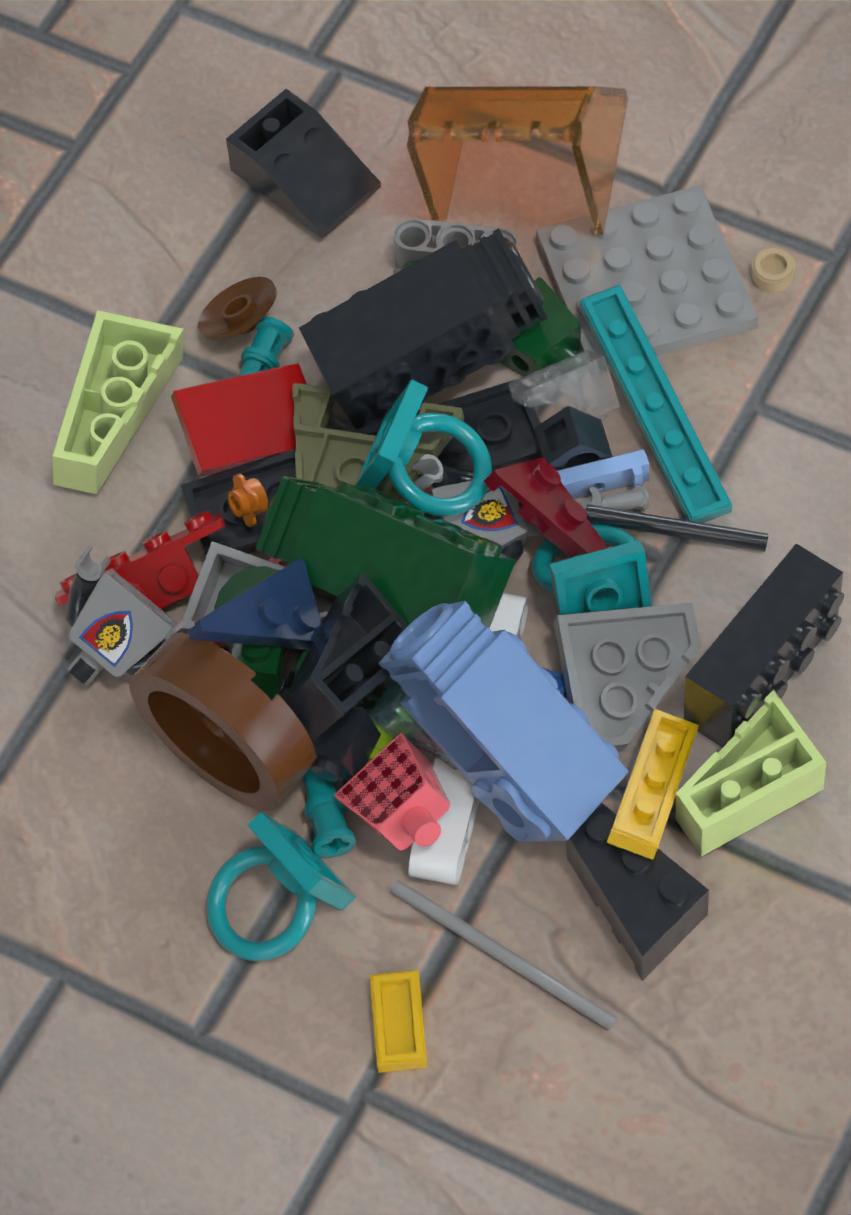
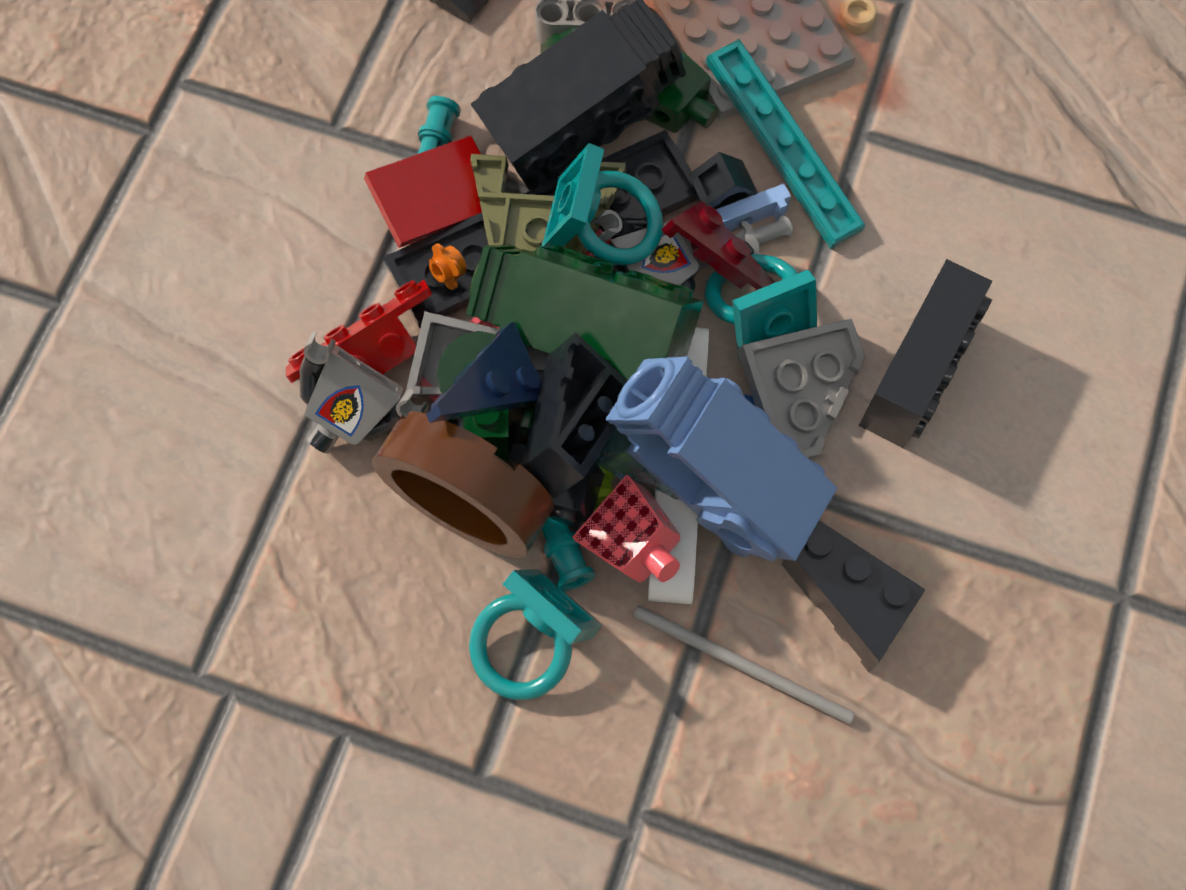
camera: 15 degrees left, 10 degrees up
yellowish green wedge [52,310,184,494] -> none
reddish brown dish [198,277,277,340] -> none
yellow tile [370,970,428,1073] -> none
clear arch [508,350,620,420] -> none
black bar [586,504,768,551] -> none
yellow tile [607,709,699,860] -> none
yellowish green wedge [675,690,827,856] -> none

